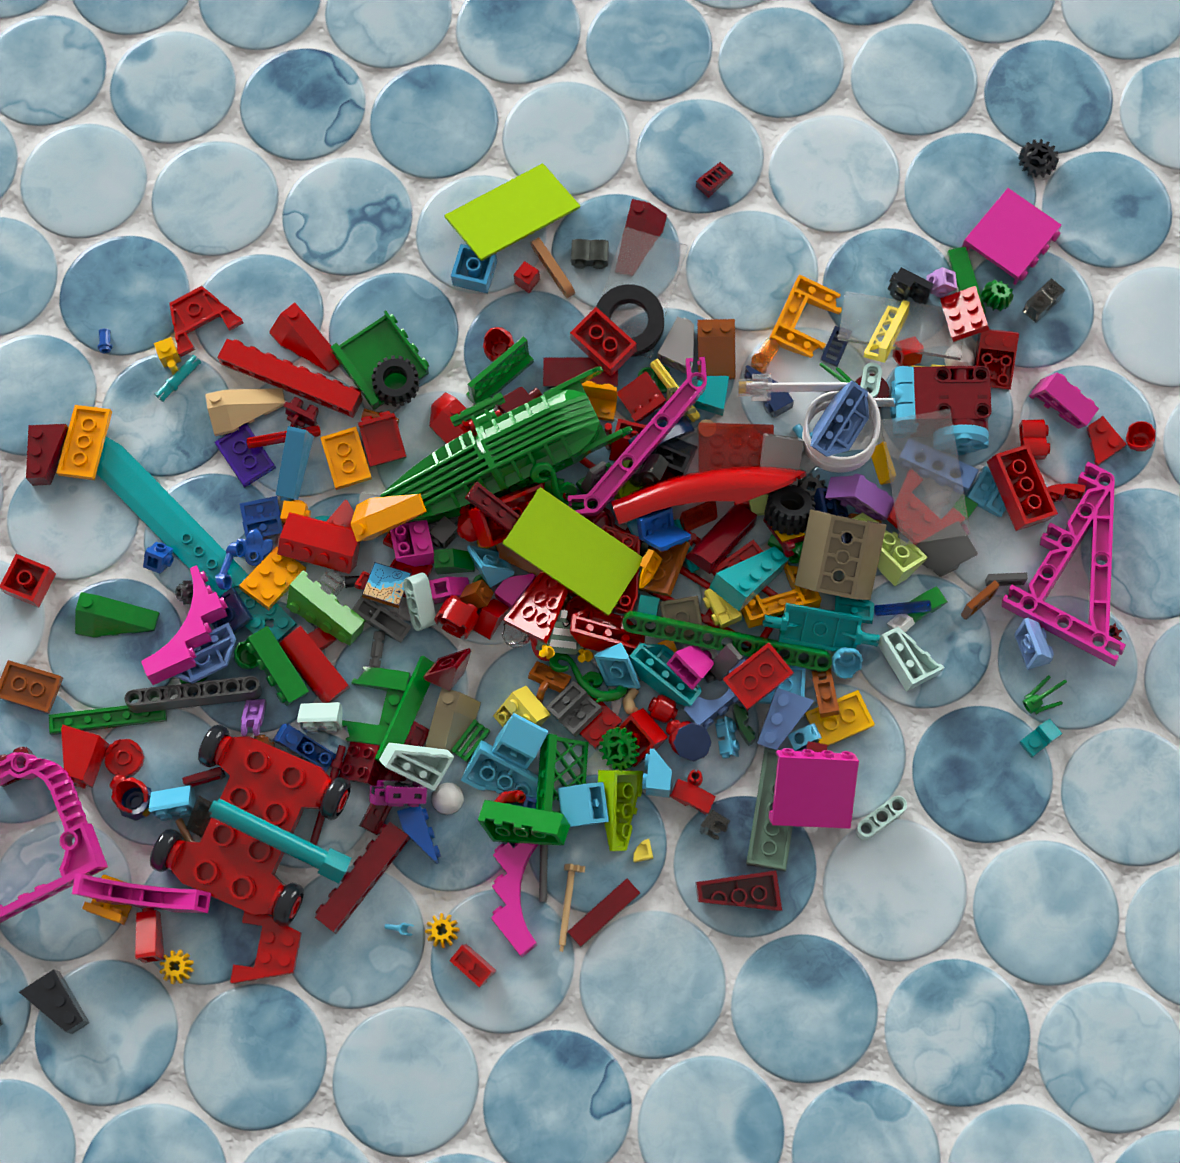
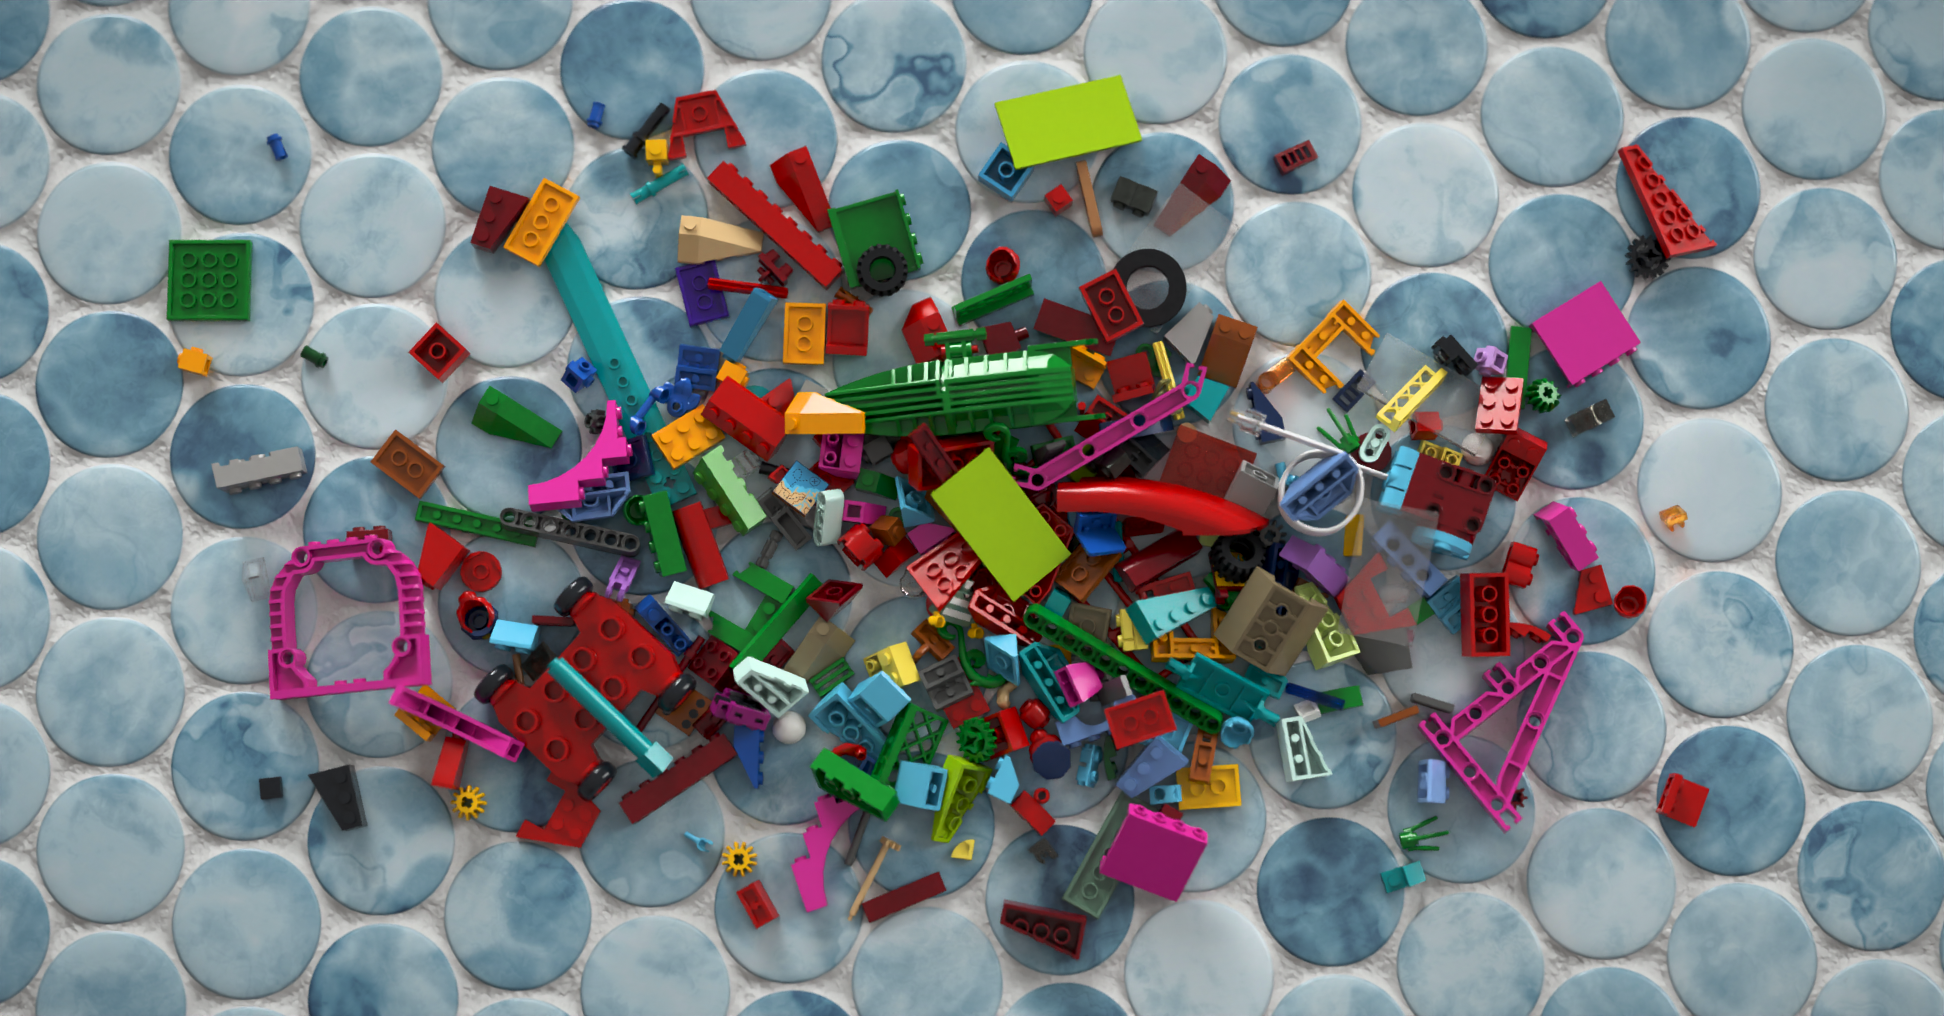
camera: 15 degrees right, 10 degrees up
light orange plate [639,549,663,589] -> none
light aqua beam [856,796,907,840] -> none
none -> black pin [621,102,670,159]
none -> dark orange tile [655,690,712,736]
none -> red wing [1618,144,1717,259]
none -> clear orange tile [1659,505,1688,532]

